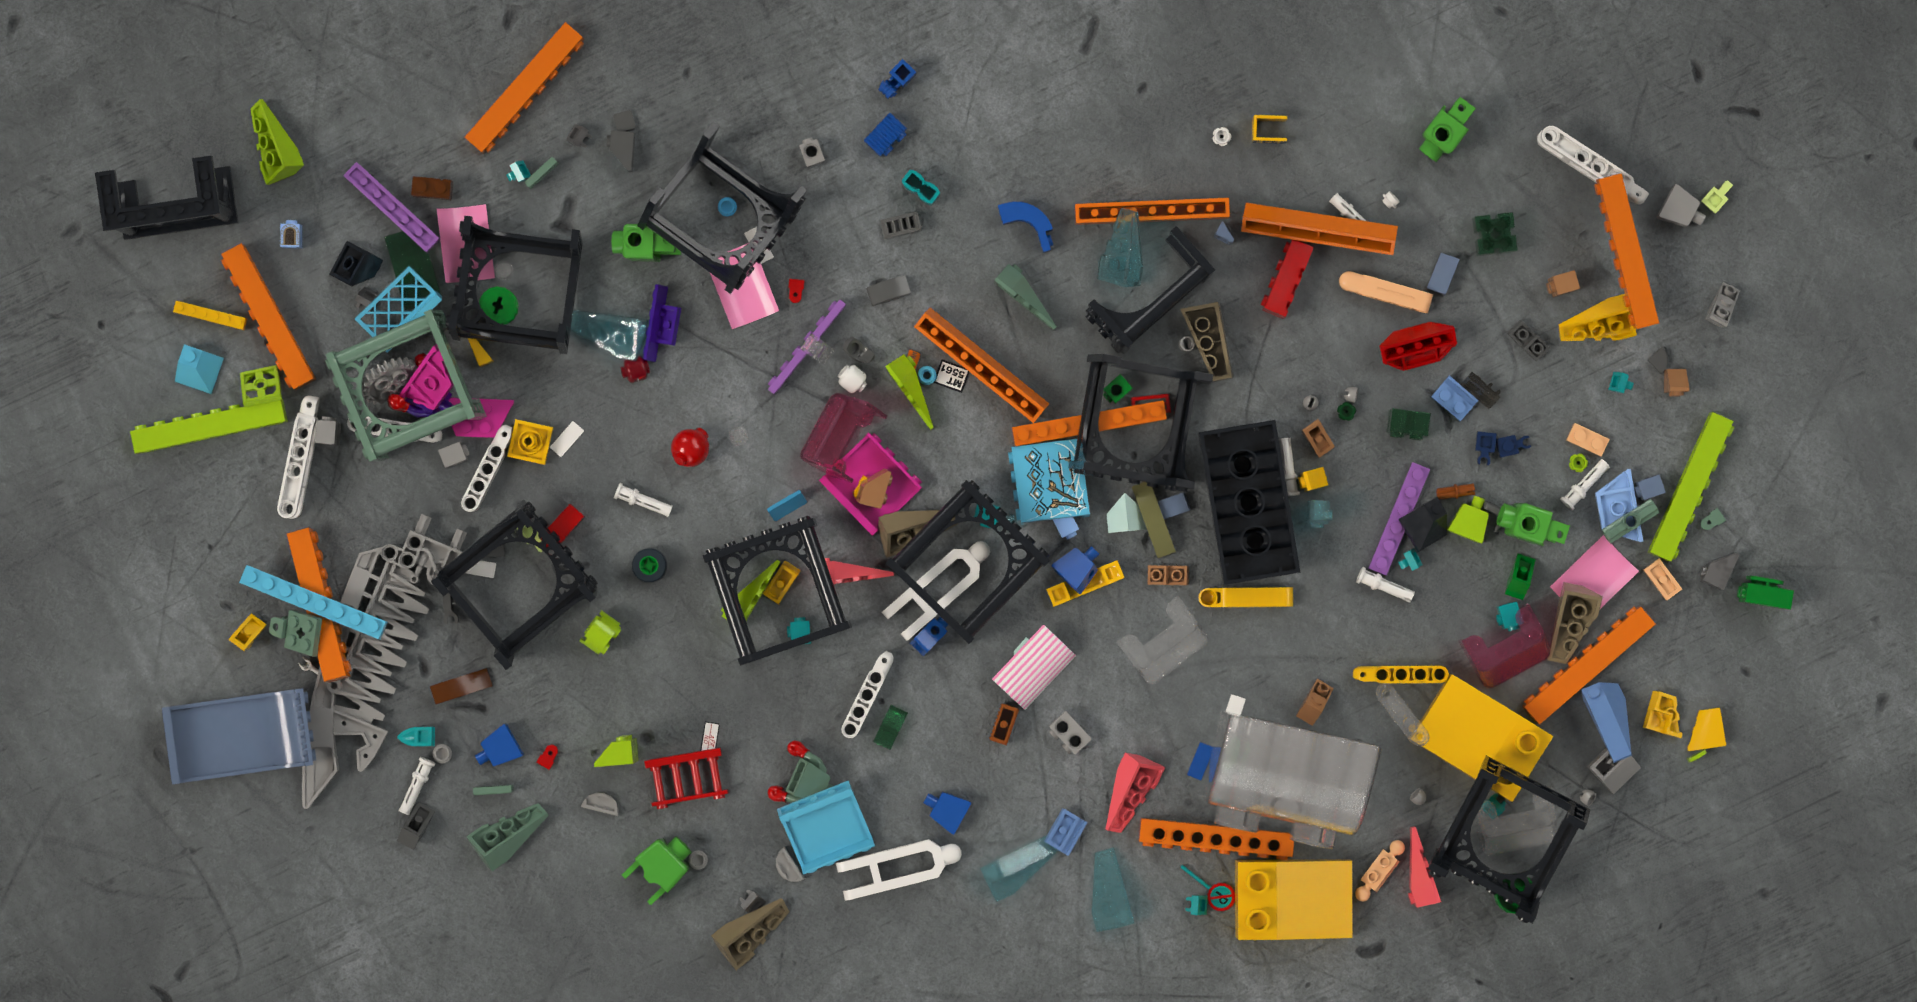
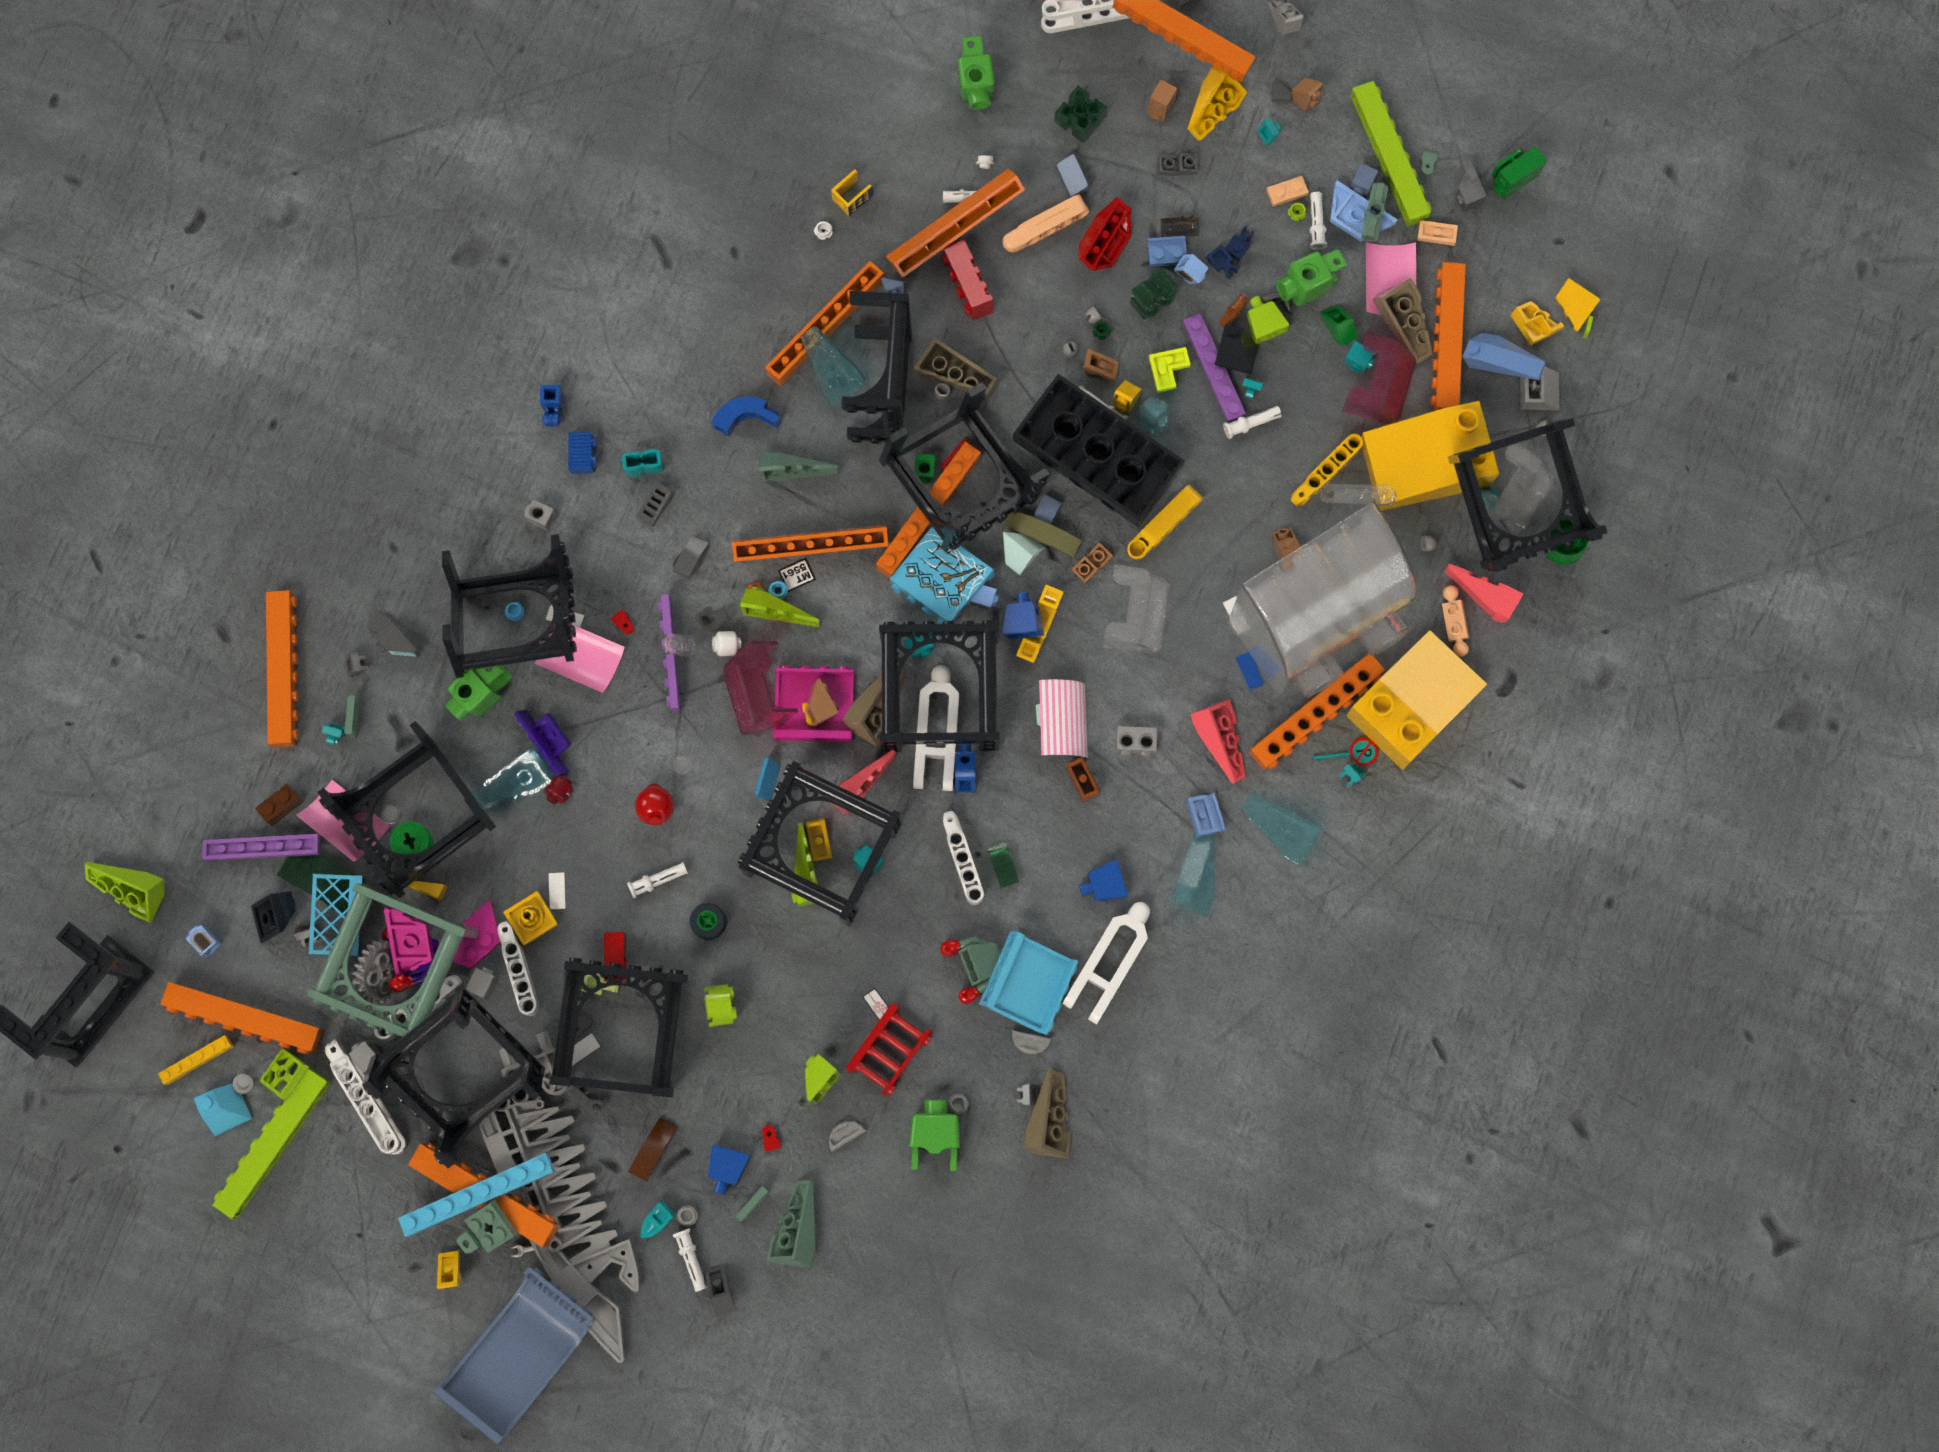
camera: 45 degrees left, 10 degrees down
none -> light grey plate [232,1074,253,1094]
none -> black arch [362,984,545,1168]
none -> neon yellow plate [1149,347,1190,393]
none -> light blue brick [1174,254,1208,284]

